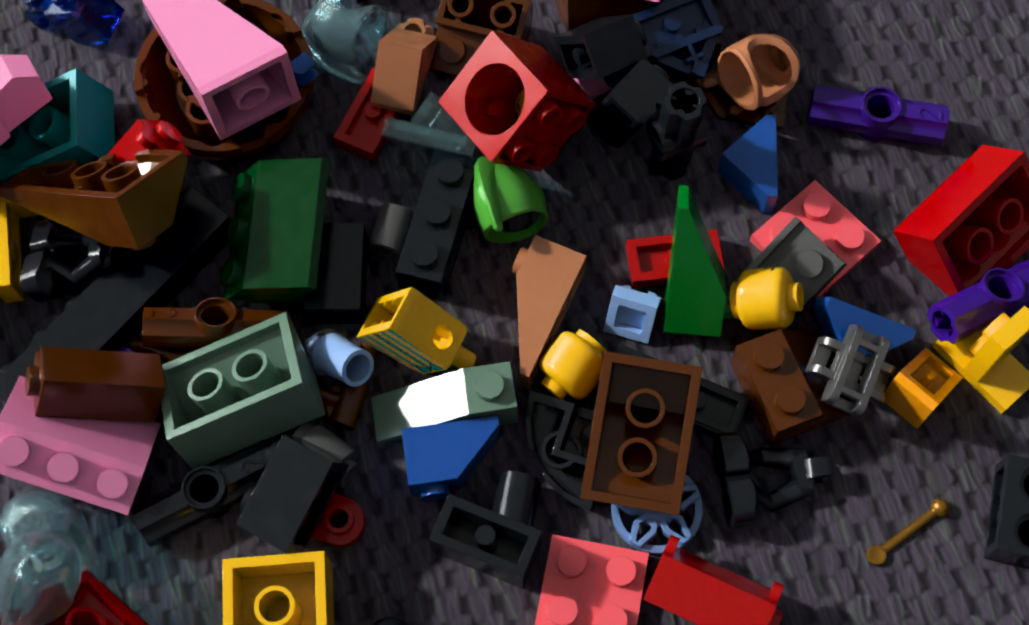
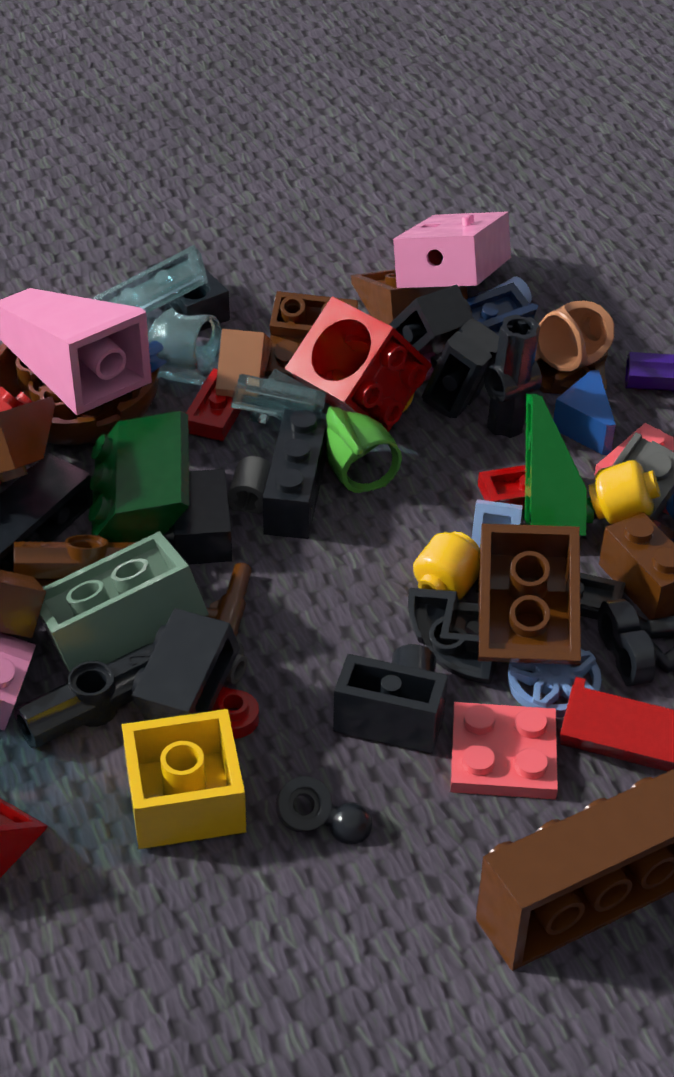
camera: 10 degrees left, 25 degrees down
light blue piece [305,329,374,387] -> none
yellow torso [356,287,476,374] -> none
sand green slope [371,361,518,444] -> none
blue slope [401,415,500,502] -> none
nougat slope [512,235,587,390] -> none

